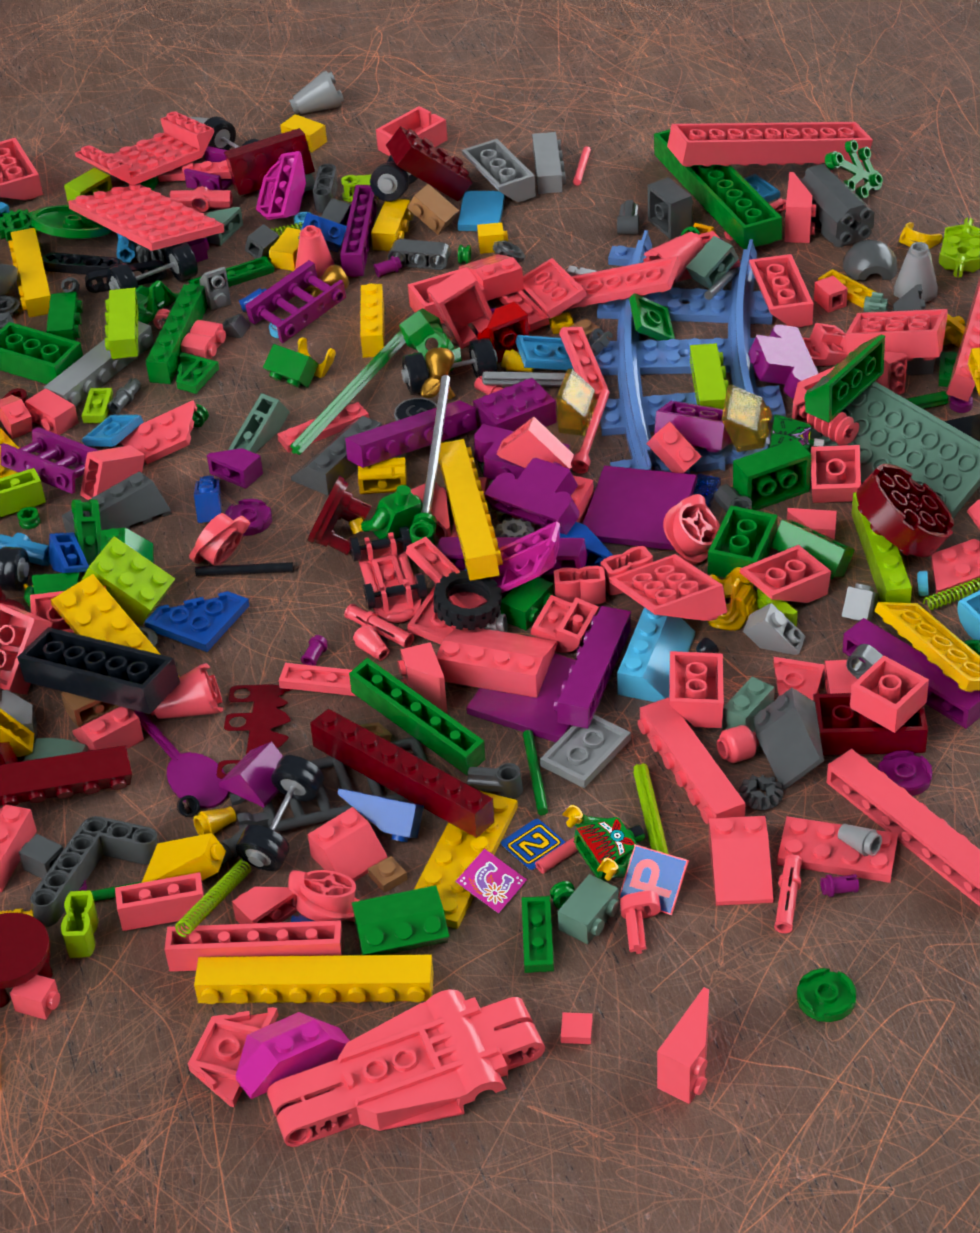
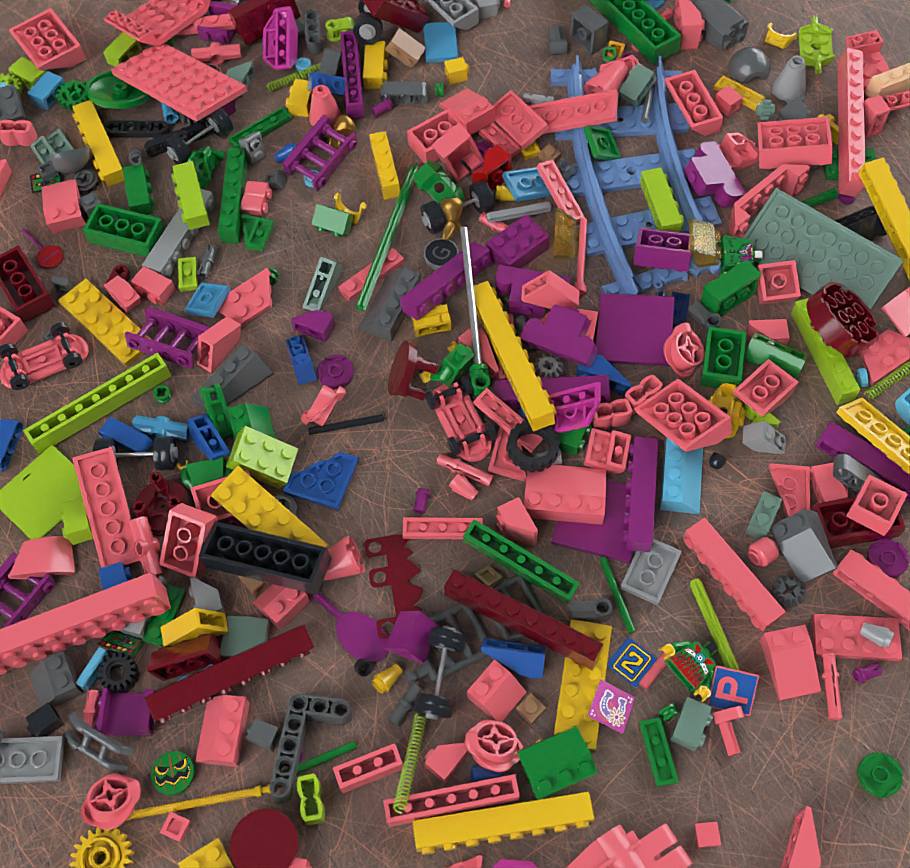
camera: 10 degrees left, 20 degrees up
yellow slope [141,833,226,883] -> none
coral bush [153,309,170,330] -> none
dark grey brick [245,224,279,259] -> none
dark grey gear [493,241,525,263] -> none
coral brick [647,421,702,474] -> none
coral slope [669,651,724,728] -> none
green slope [804,334,885,423] -> none
coral piece [807,412,859,446] -> none
light grey slope [842,583,879,622] -> none

